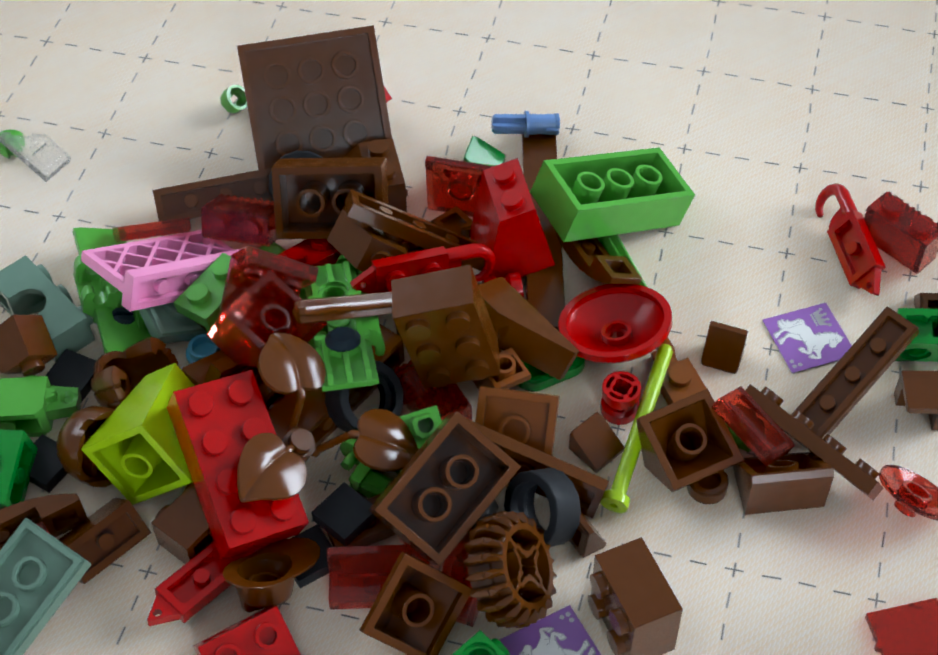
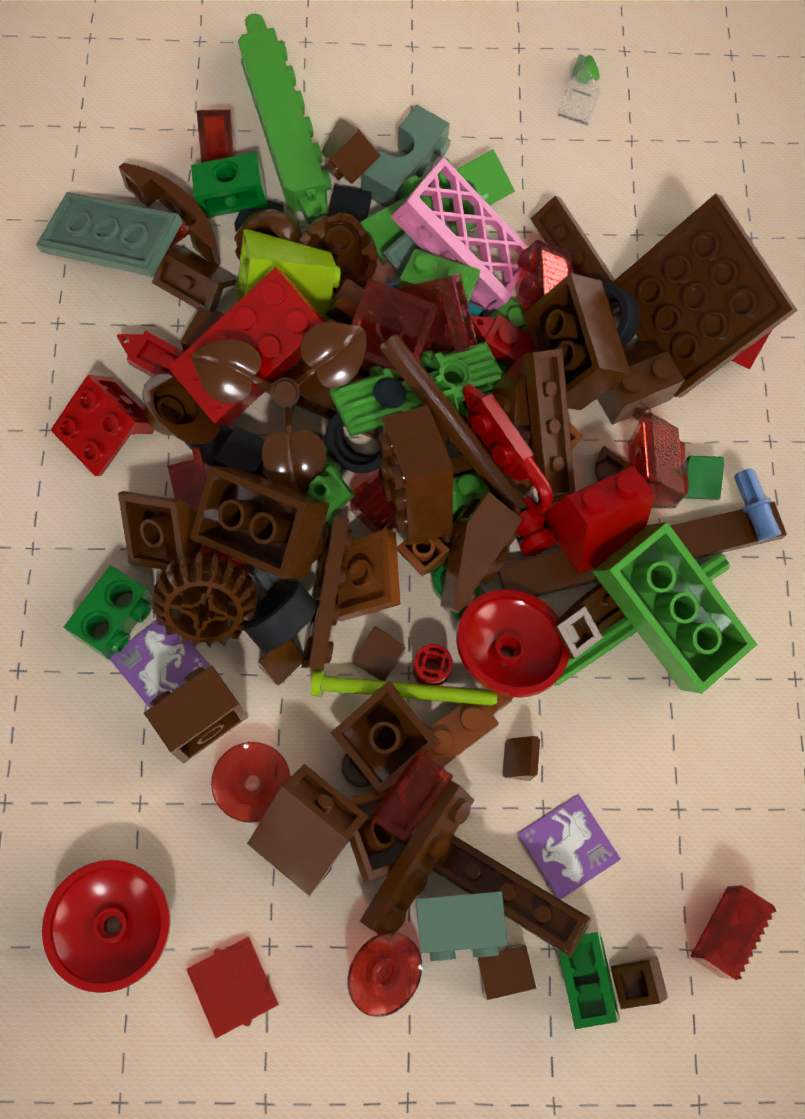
camera: 70 degrees right, 20 degrees up
clear red tile [112,217,192,242] -> none
red plate [815,183,886,296] -> none
none -> clear red dish [211,742,291,823]
none -> reddish brown panel [247,764,369,896]
none -> sand green brick [416,891,508,961]

